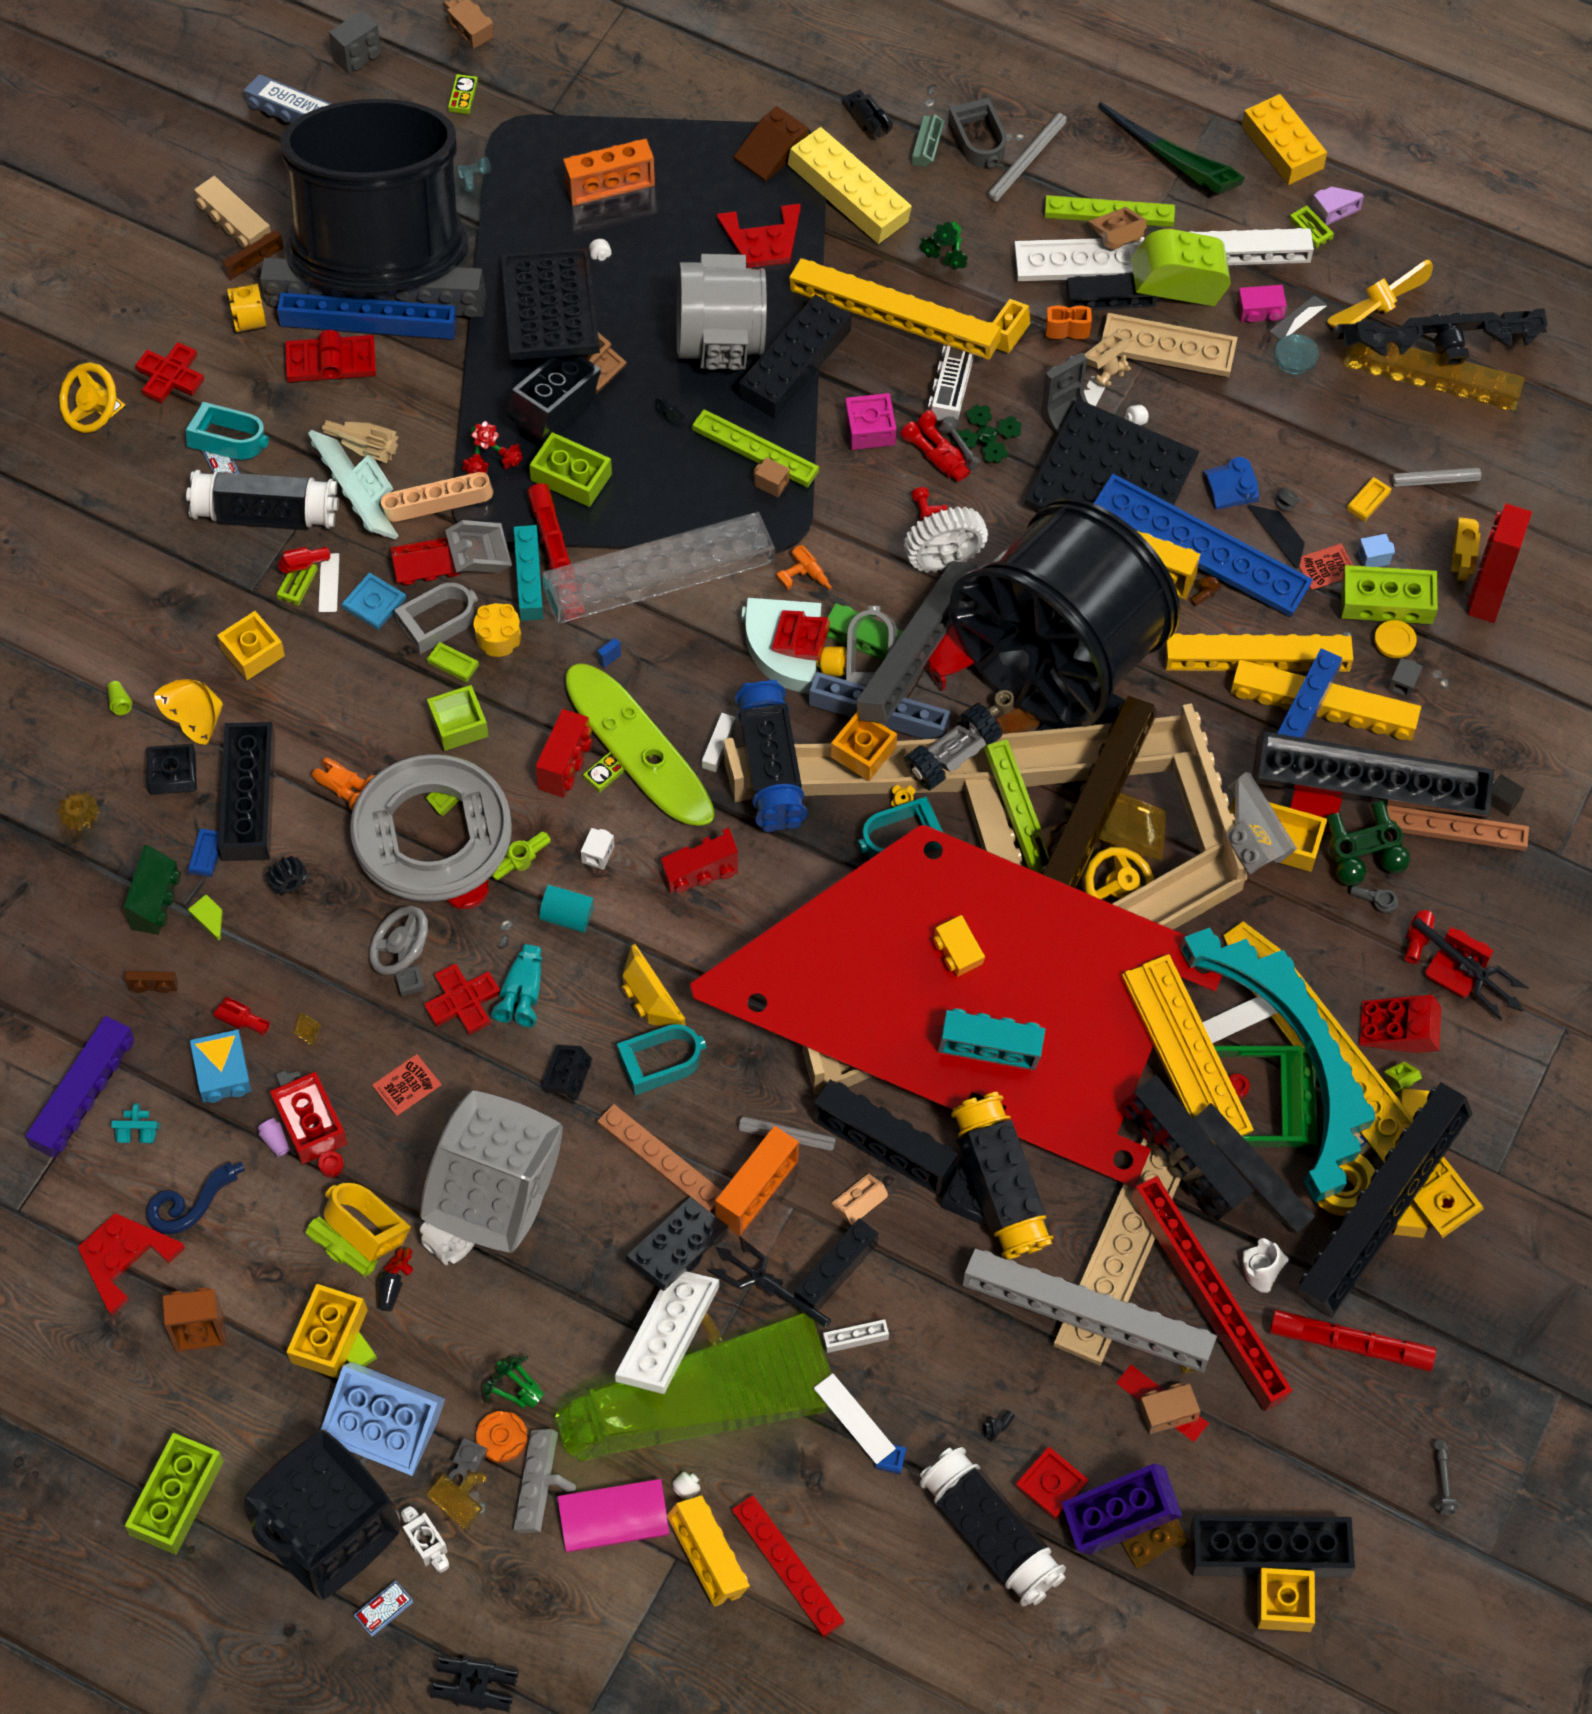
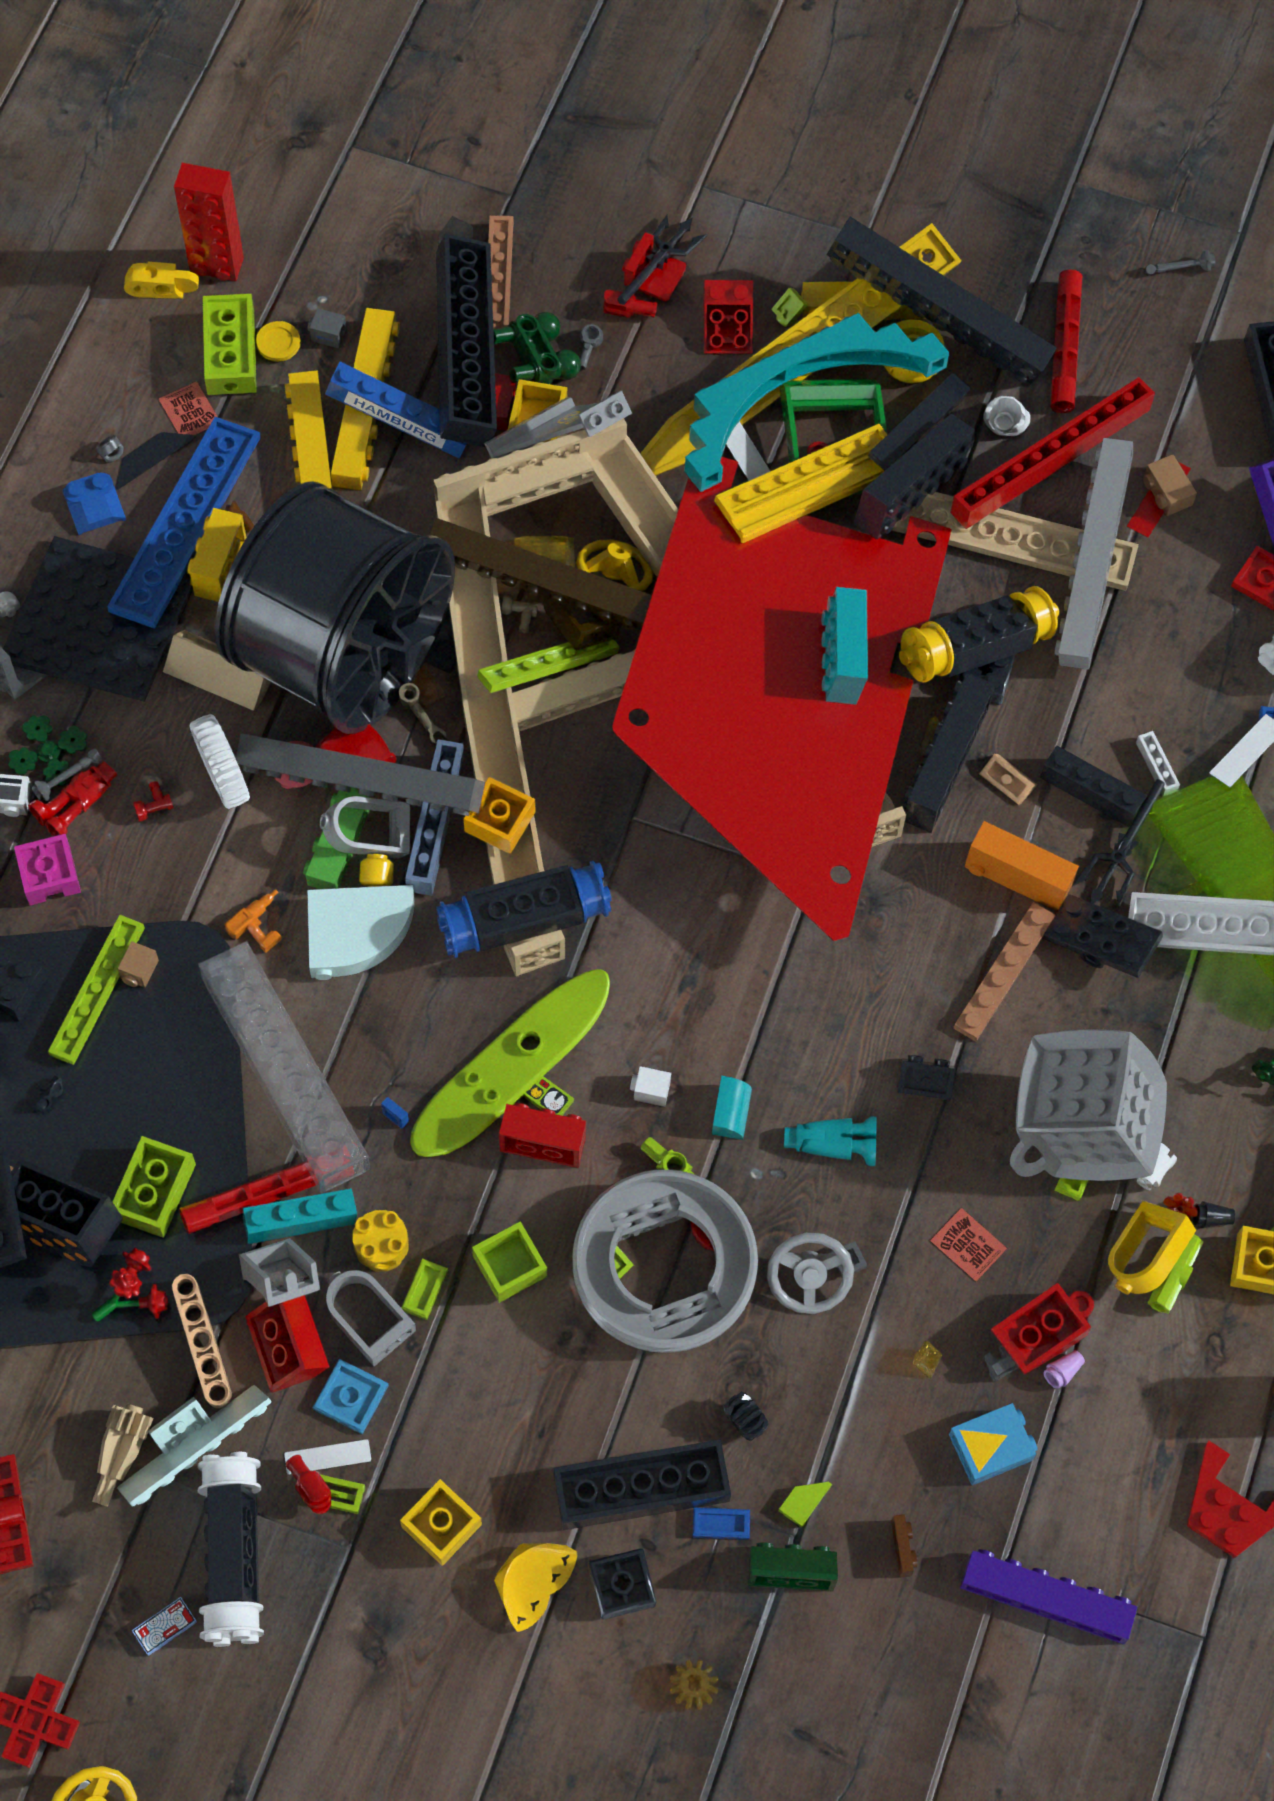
camera: 100 degrees left, 5 degrees up
lime cone [107,681,132,715] -> none
teal hips [111,1103,161,1144] -> none
dark blue plant [146,1162,246,1234] -> none
teal window [186,402,269,460] -> none
red arm [213,997,270,1036] -> none
orange piece [311,757,376,811] -> none
red plate [424,963,500,1035] -> none
teal window [617,1024,706,1095] -> none
yellow wedge [621,944,686,1027] -> none
red wedge [661,827,738,894] -> none
white piece [702,713,735,772] -> none
light grey axle [739,1117,836,1151] -> none
red slope [771,610,830,661] -> none
teal window [857,796,943,859] -> none
yellow plate [891,785,915,807] -> none
plate [904,703,1002,791] -> none
yellow brick [933,915,985,977] -> none
black plate [982,1410,1015,1442] -> none
yellow tile [1347,477,1392,522] -> none
light blue brick [1357,534,1395,567] -> none
light grey axle [1392,468,1481,487] -> none

